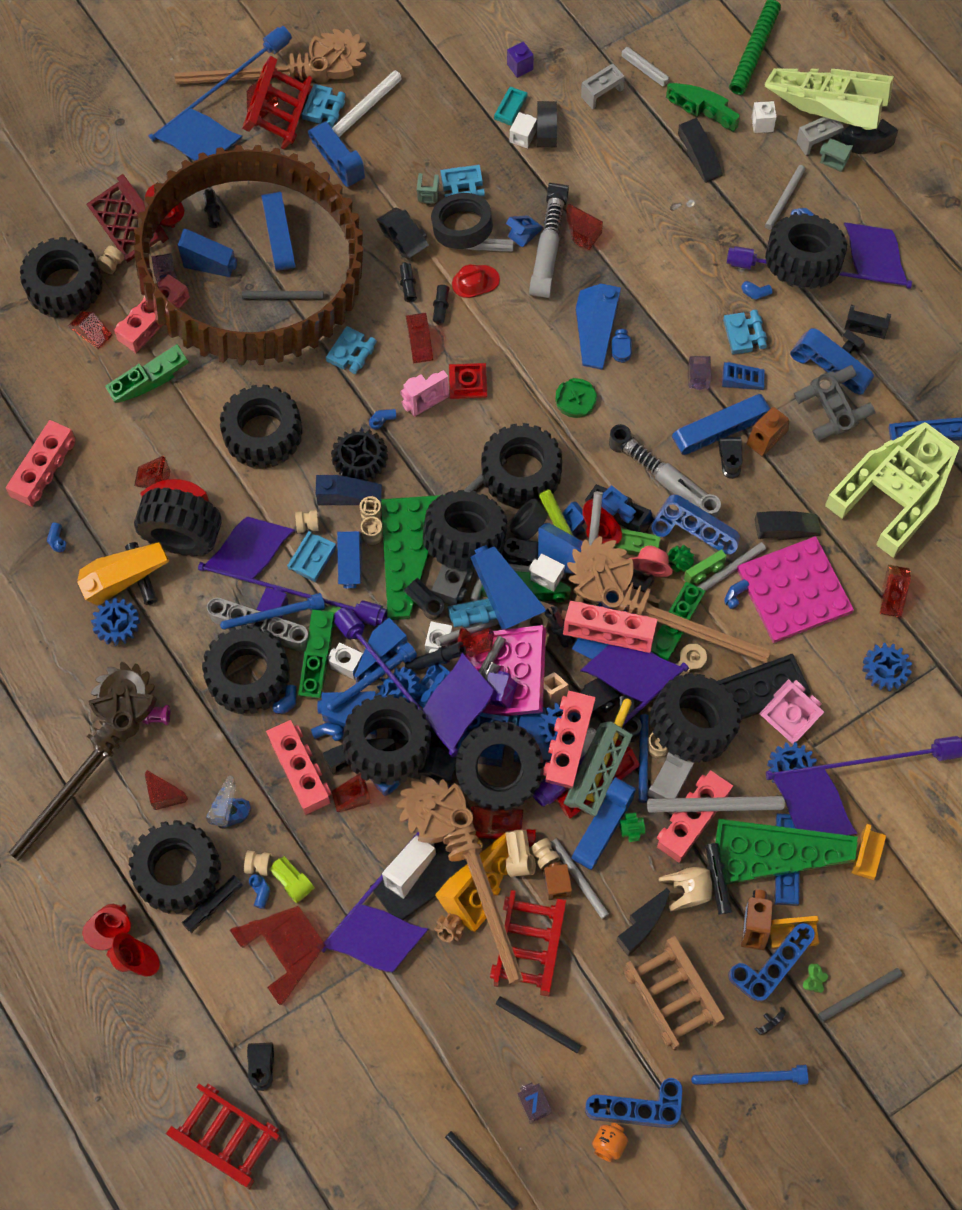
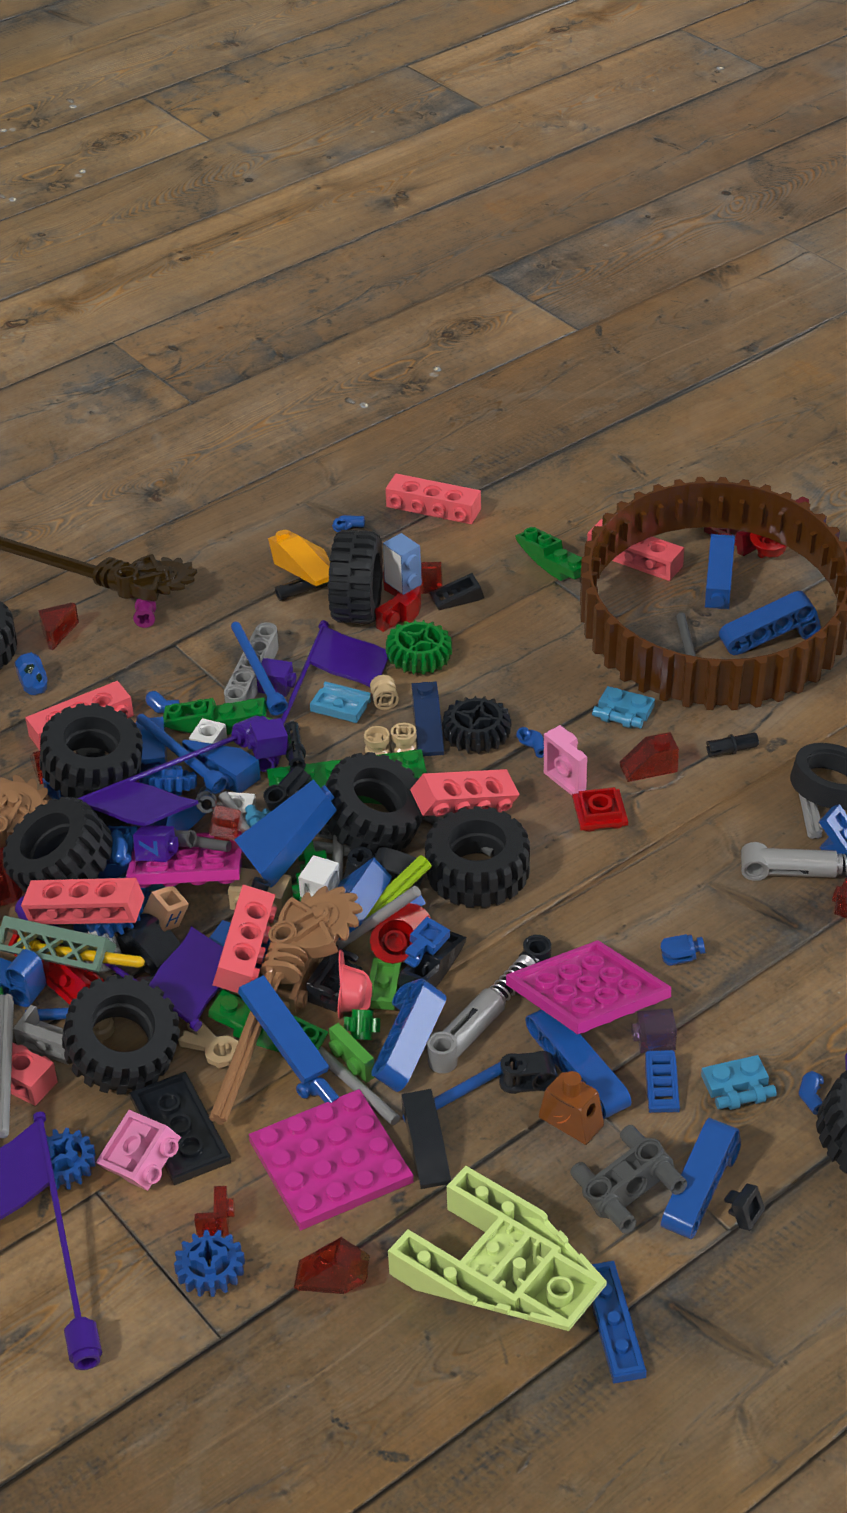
camera: 85 degrees right, 25 degrees down
black tyre [20,237,102,318] -> none
clear red slope [68,312,112,349] -> none
blue gear [91,598,140,646] -> none
brick [151,253,177,284] -> none
black tyre [202,625,290,714] -> none
black axle [203,189,222,228] -> none
clear slope [206,776,236,827] -> none
black tyre [220,384,303,468] -> none
blue slope [337,531,362,588] -> none
black brick [376,207,429,258] -> none
black axle [432,285,450,325] -> none
red piece [452,264,500,298] -> none
green tile [555,378,597,418] -> none
blue wedge [576,284,621,370] -> none
black hinge [844,304,891,339] -> none
none -> blue arm [111,830,132,867]
none -> clear red bracket [194,1186,235,1238]
none -> blue tile [238,975,330,1084]
none -> dark purple brick [246,718,288,759]
none -> black pin [284,721,306,770]
none -> medium blue brick [383,533,422,595]
none -> green gear [386,619,452,675]
none -> blue bar [403,1062,503,1122]
none -> coral brick [410,769,520,817]
none -> black slope [429,573,484,610]
none -> dark pink plate [506,940,671,1034]

